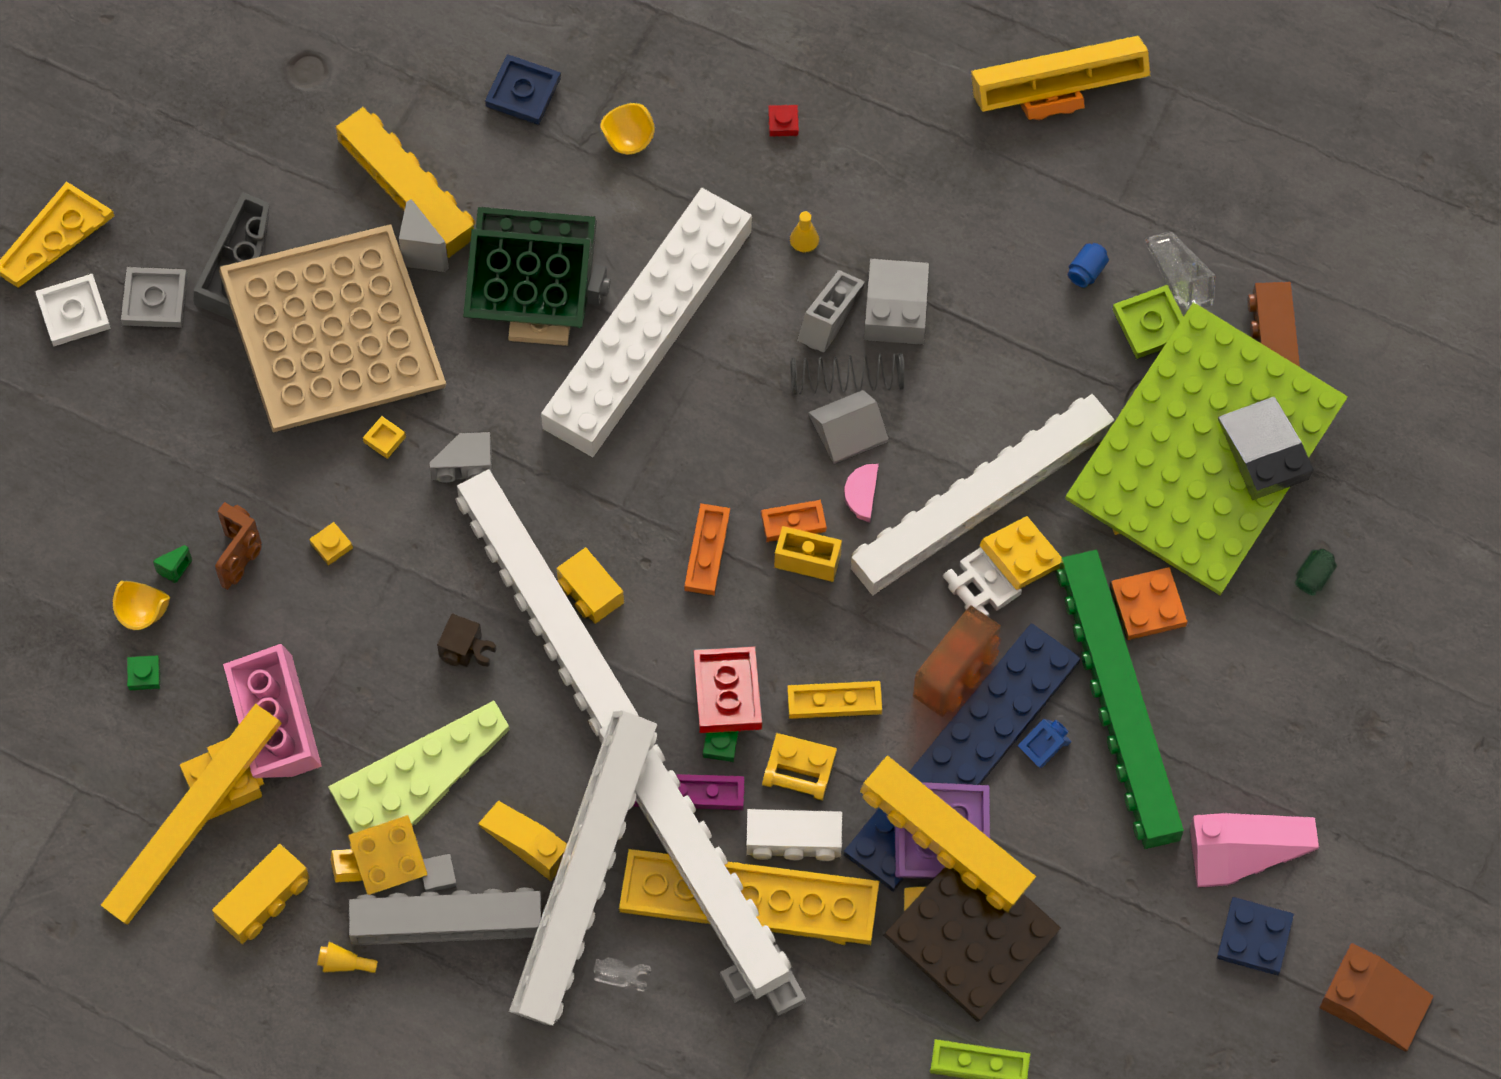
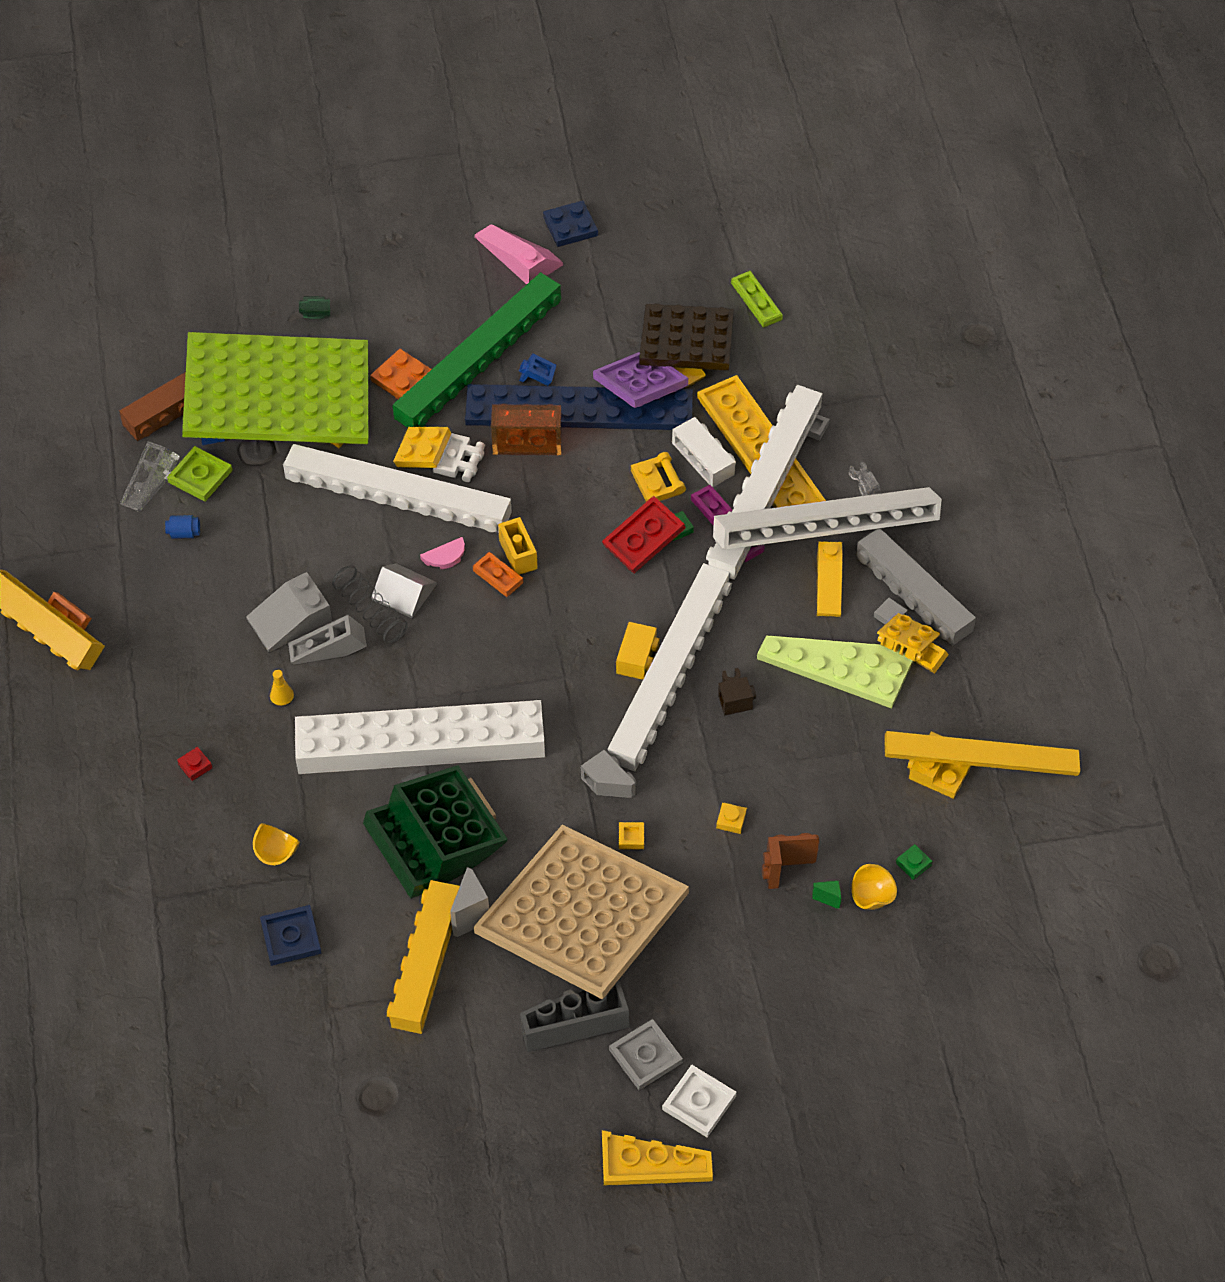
camera: 125 degrees left, 10 degrees down
yellow brick [212,844,309,944] -> none
bright pink slope [223,644,322,778] -> none
yellow cone [317,941,378,973] -> none
orange plate [684,503,730,596] -> none
yellow plate [787,681,882,719] -> none
yellow brick [860,755,1036,912] -> none
slope [1218,396,1314,501] -> none
dark orange slope [1319,943,1434,1052] -> none

